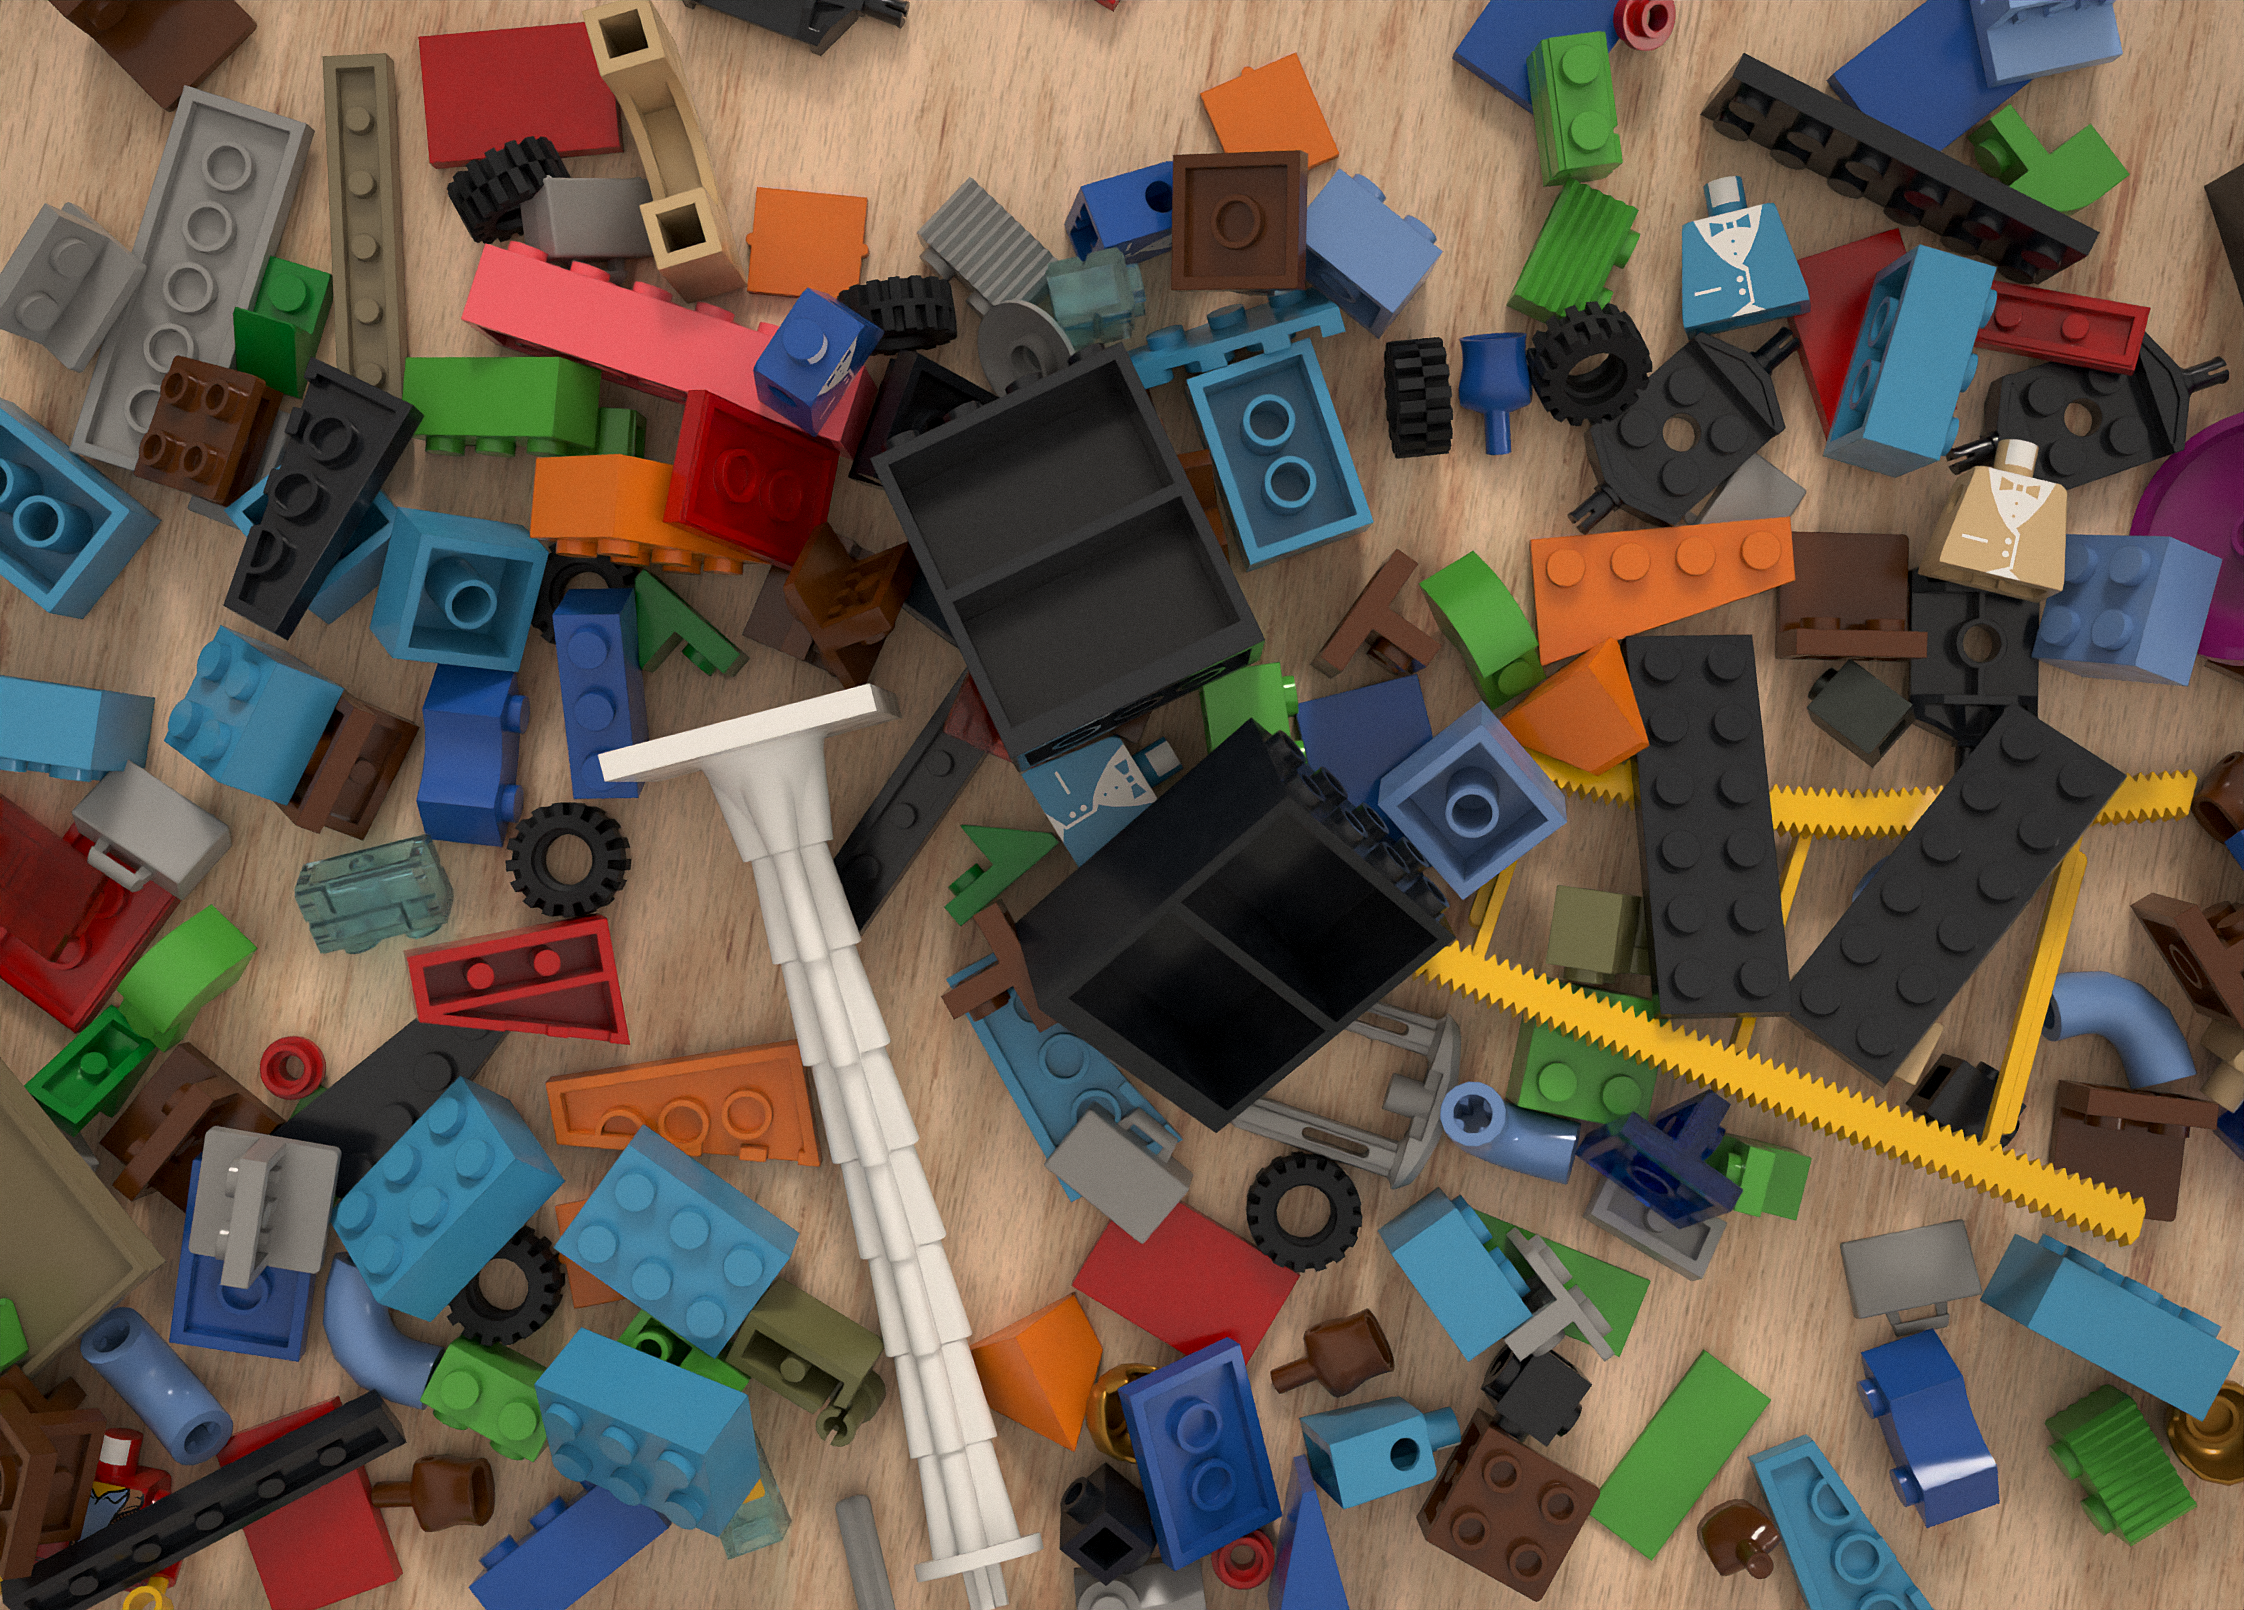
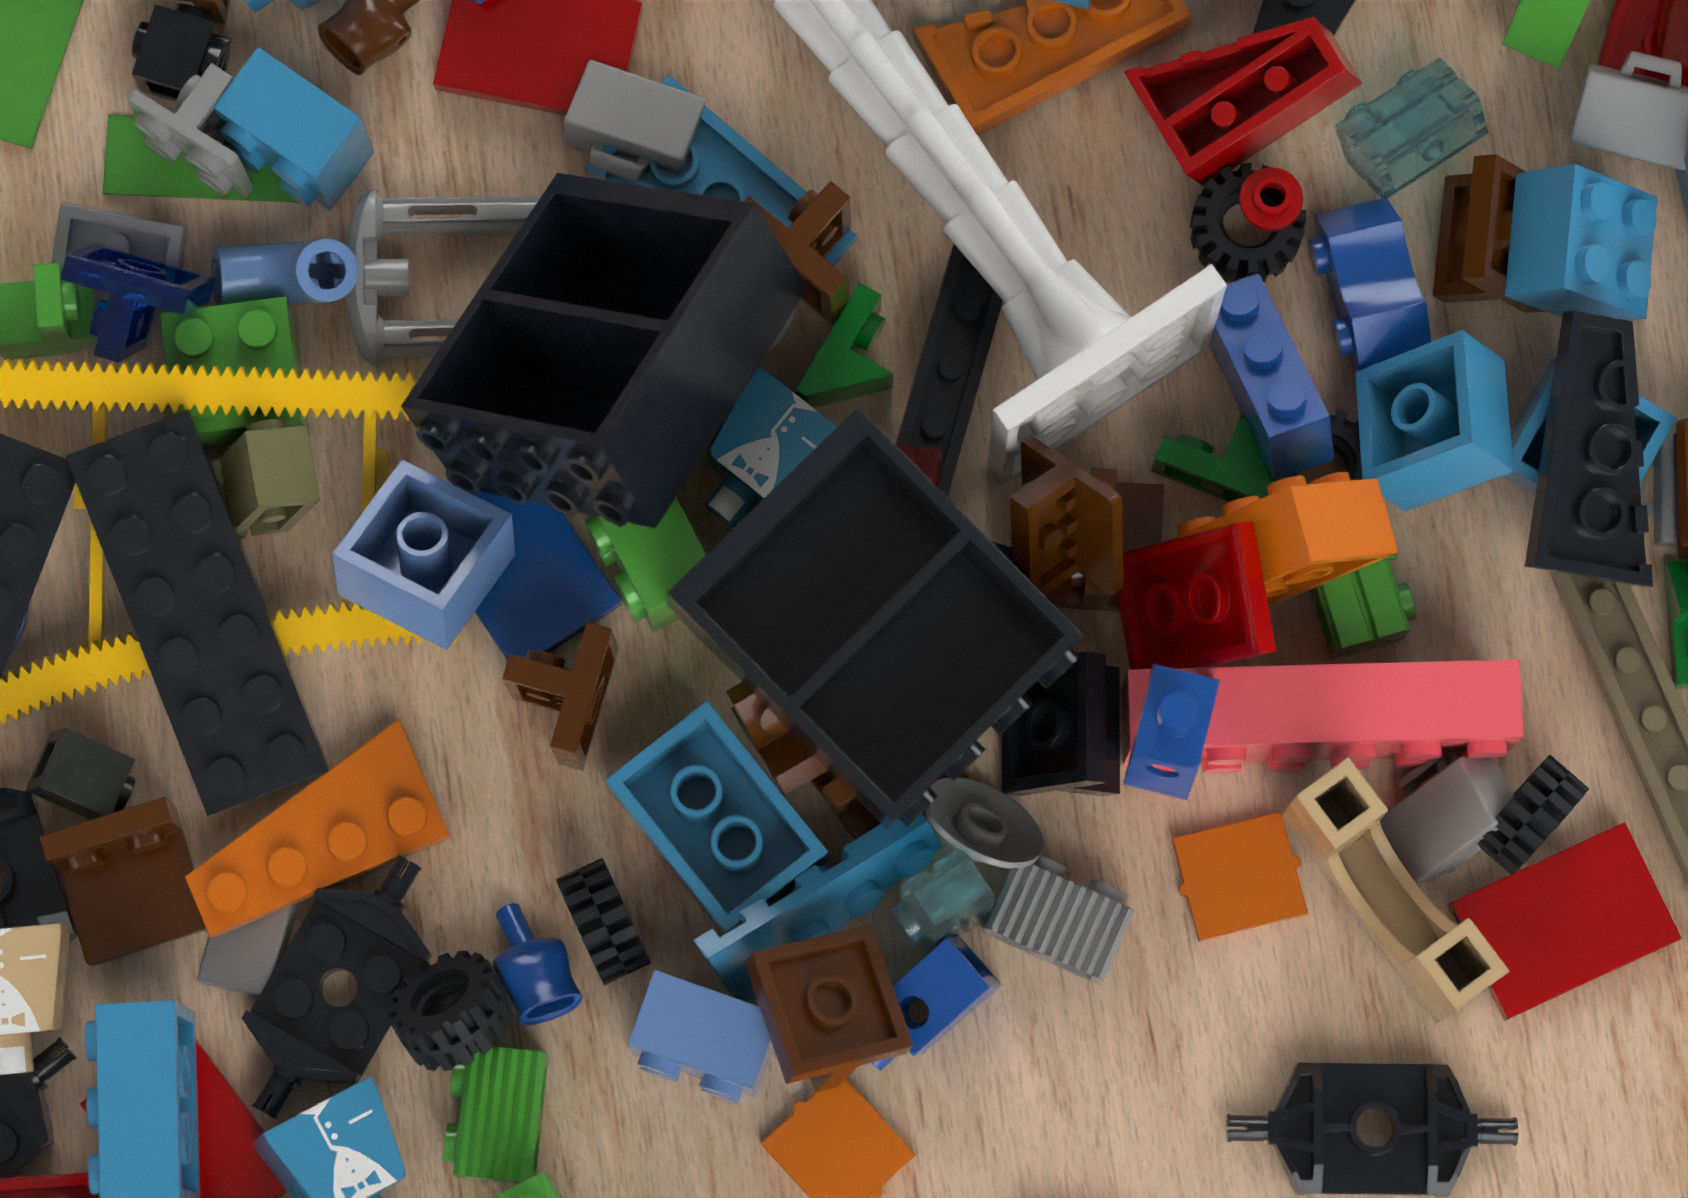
camera: 160 degrees right, 10 degrees down
bright green brick [402,357,601,458] -> none
black tyre [837,275,957,356] -> none
black tyre [1246,1151,1363,1273] -> none
bright green brick [1419,551,1547,711] -> none
orange slope [1499,637,1650,777] -> none
none -> red plate [1239,167,1303,231]

